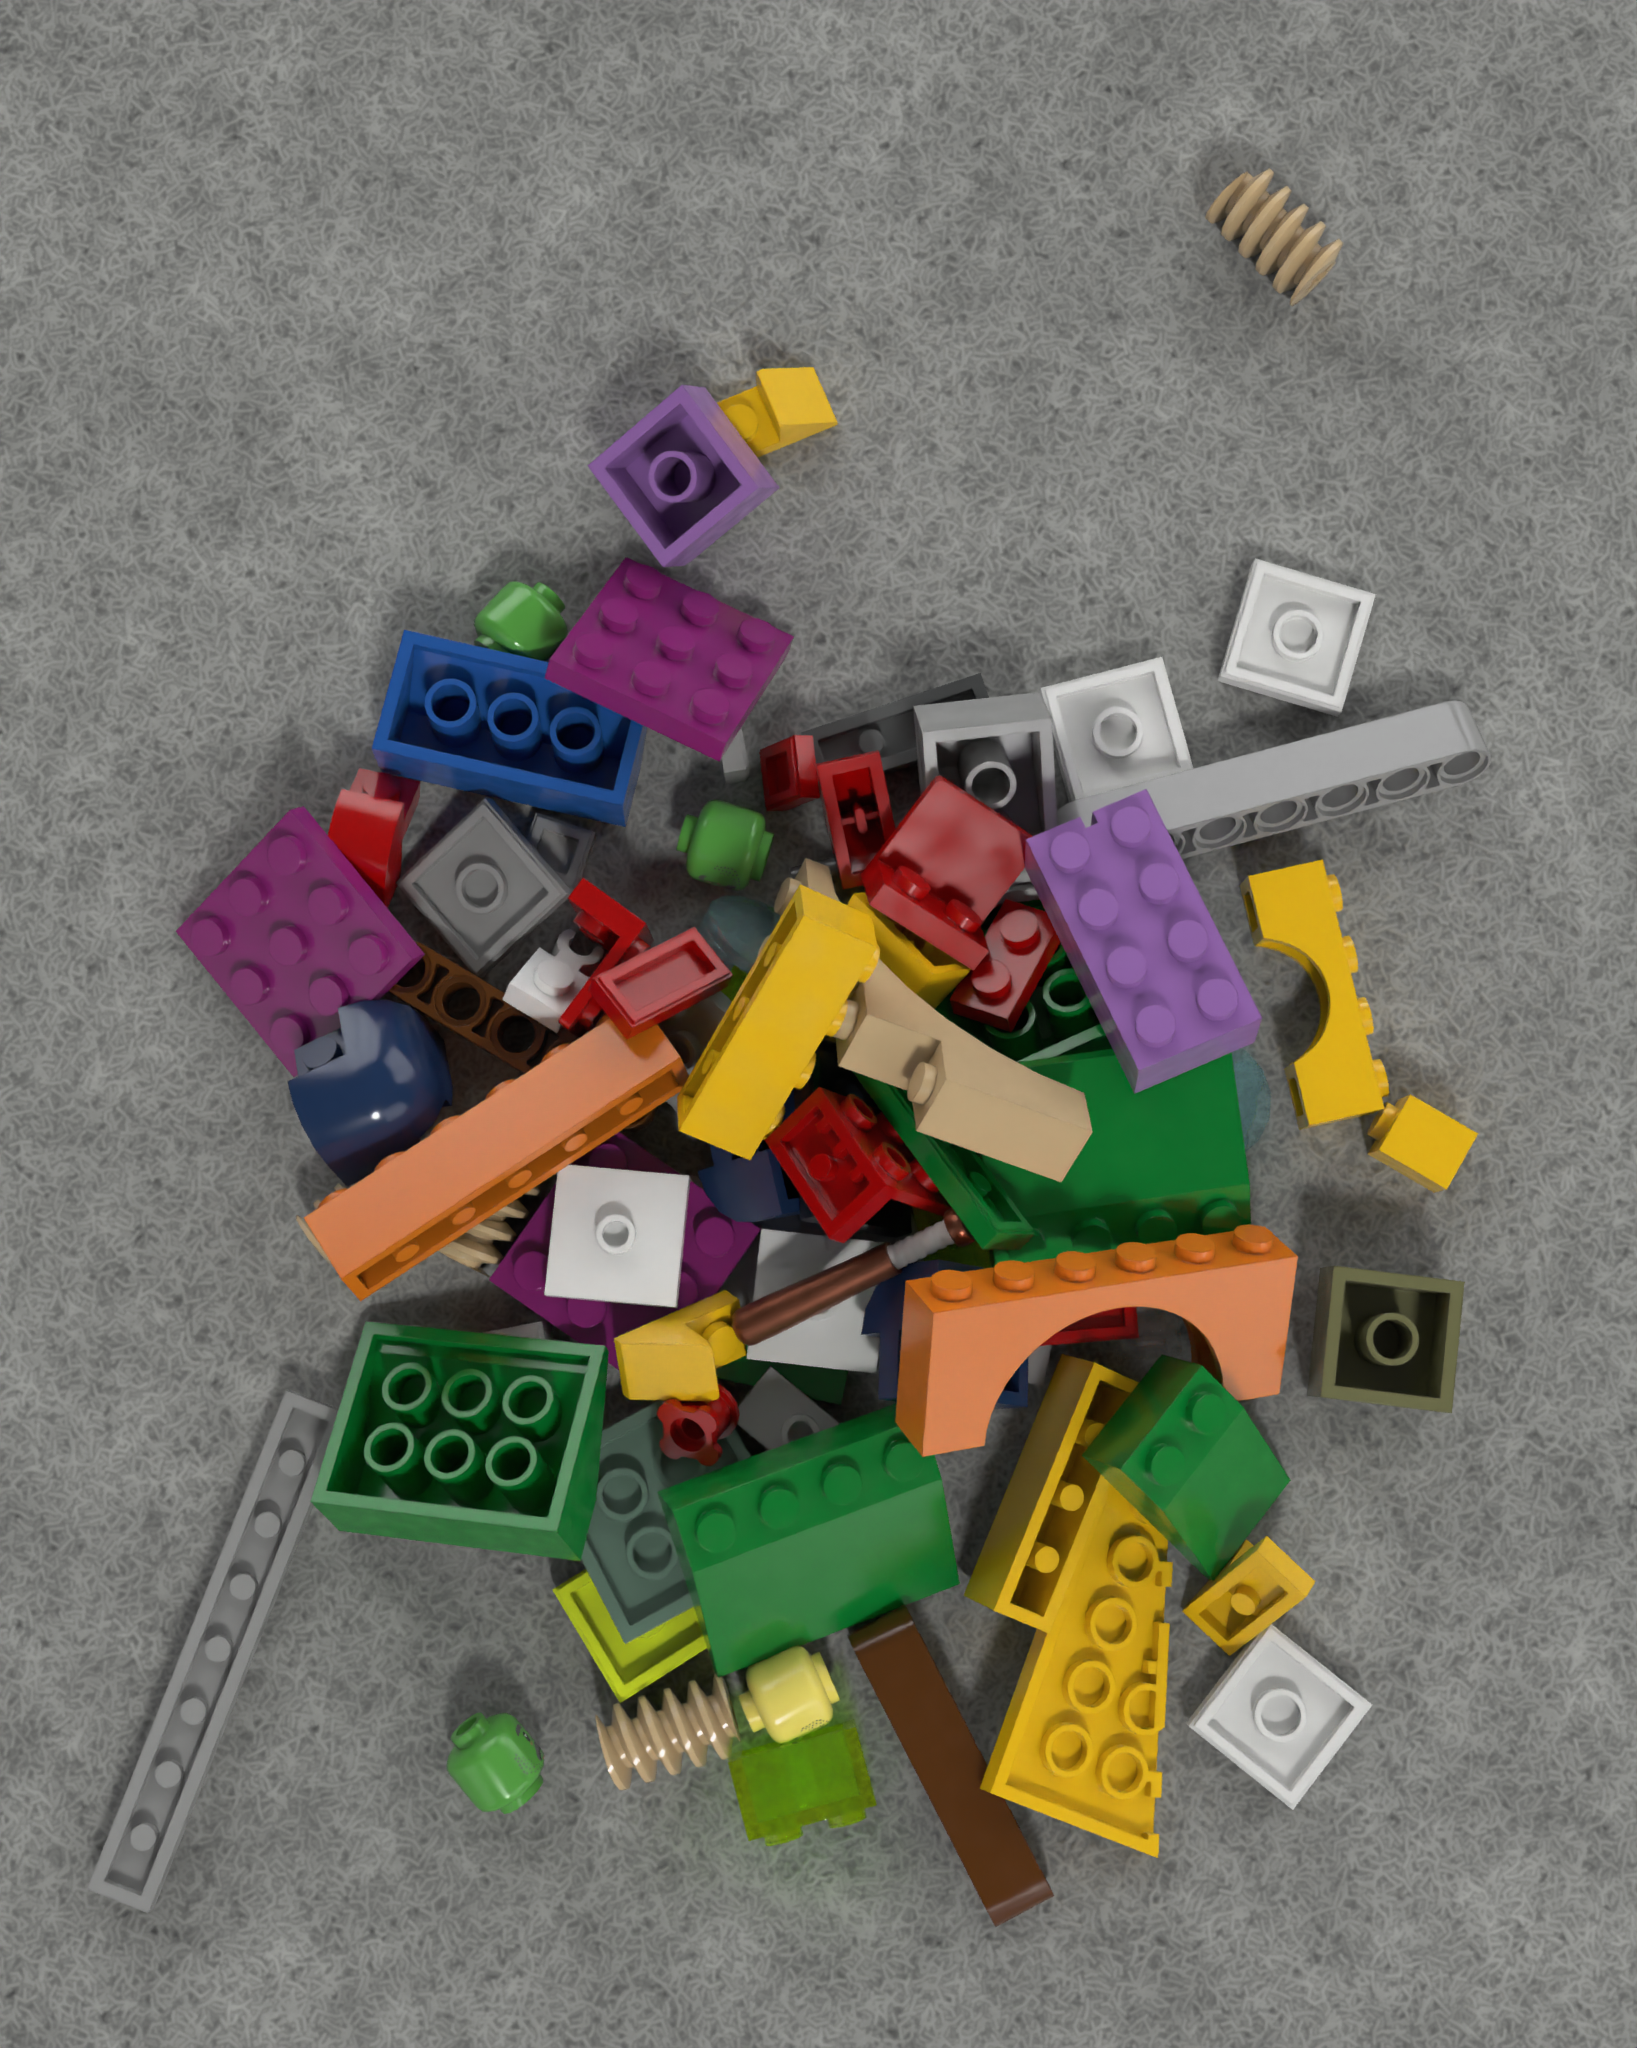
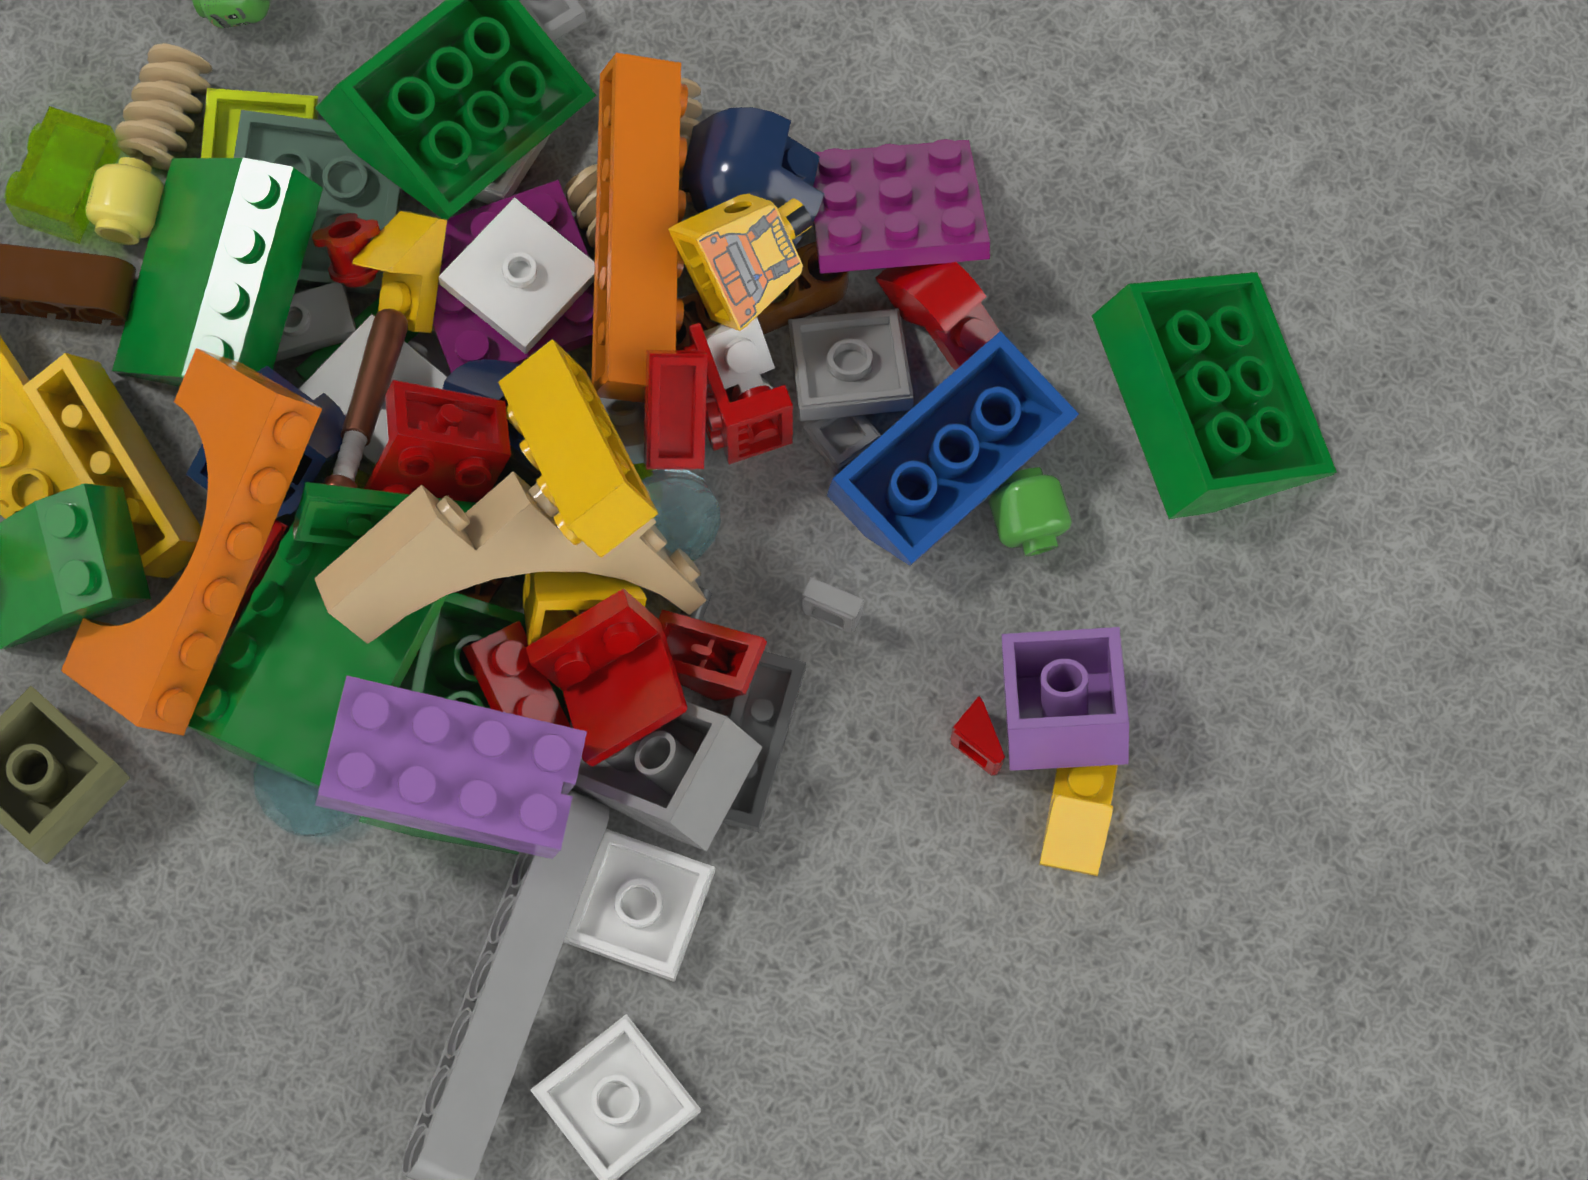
camera: 125 degrees right, 10 degrees down
magenta plate [545,557,794,762] -> none
bright green head [676,800,774,891] -> none
red tile [759,735,820,811] -> none
yellow arch [1239,859,1389,1130] -> none
yellow brick [1367,1094,1478,1193] -> none
none -> torso [668,194,813,331]
none -> red slope [950,696,1005,776]
none -> green slope [1091,272,1337,519]

